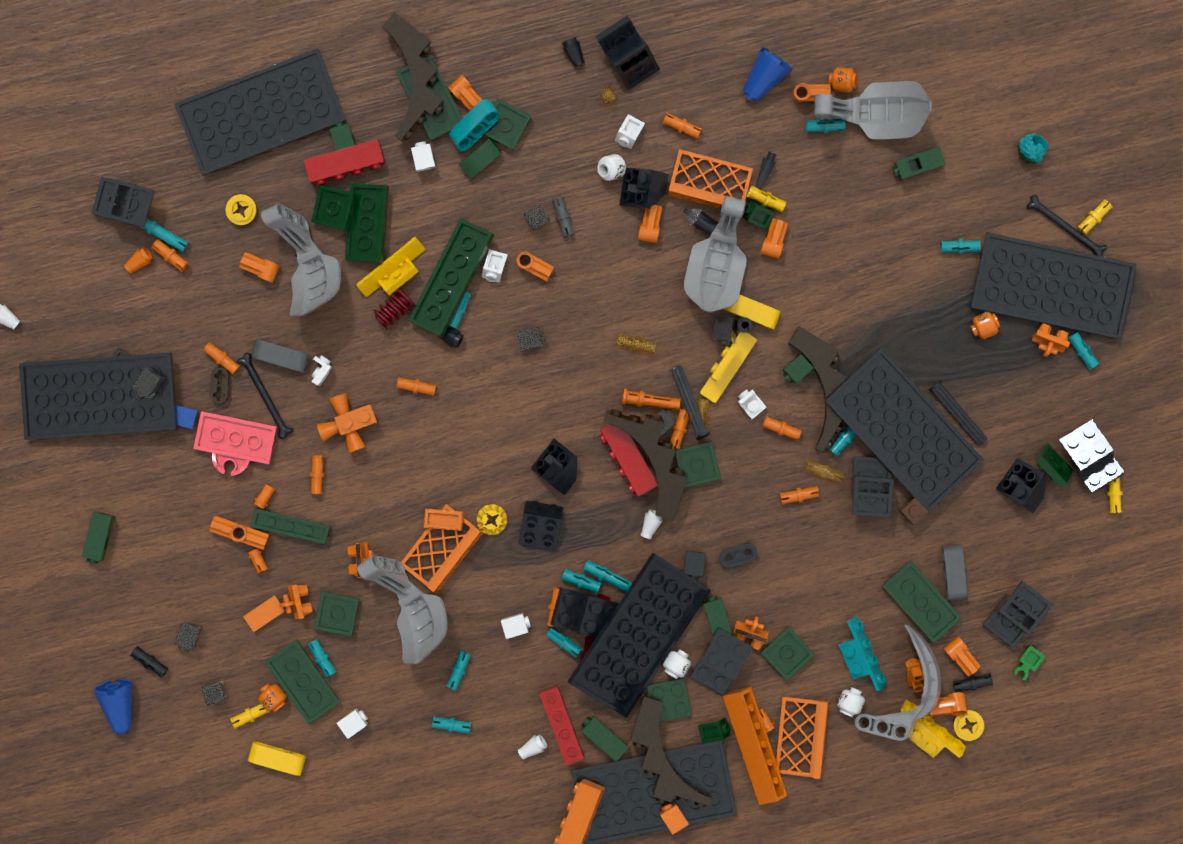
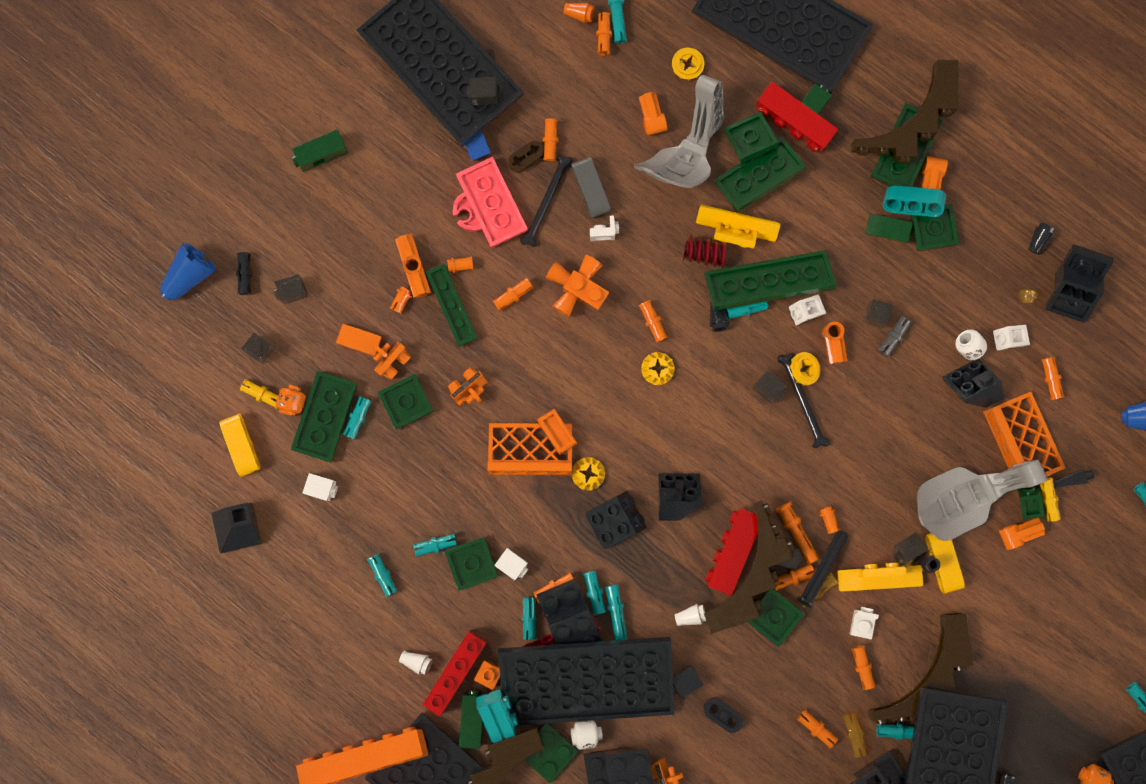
camera: 60 degrees right, 5 degrees down
light grey piece [357,555,447,664] -> none
white brick [411,142,436,172] -> none
clear yellow pin [616,333,656,354] -> none
orange piece [638,205,662,244] -> none
black piece [683,208,718,235] -> none
dark green brick [703,595,733,637] -> none
dark green brick [782,354,814,384] -> none
none -> black slope [211,502,262,554]
none -> dark green plate [444,537,498,591]
none -> orange brick [474,659,500,690]
none -> teal brick [476,690,518,743]
none -> yellow gear [641,352,675,385]
none -> black piece [777,353,829,449]
none -> yellow gear [789,352,820,386]
none -> orange pin [819,506,841,534]

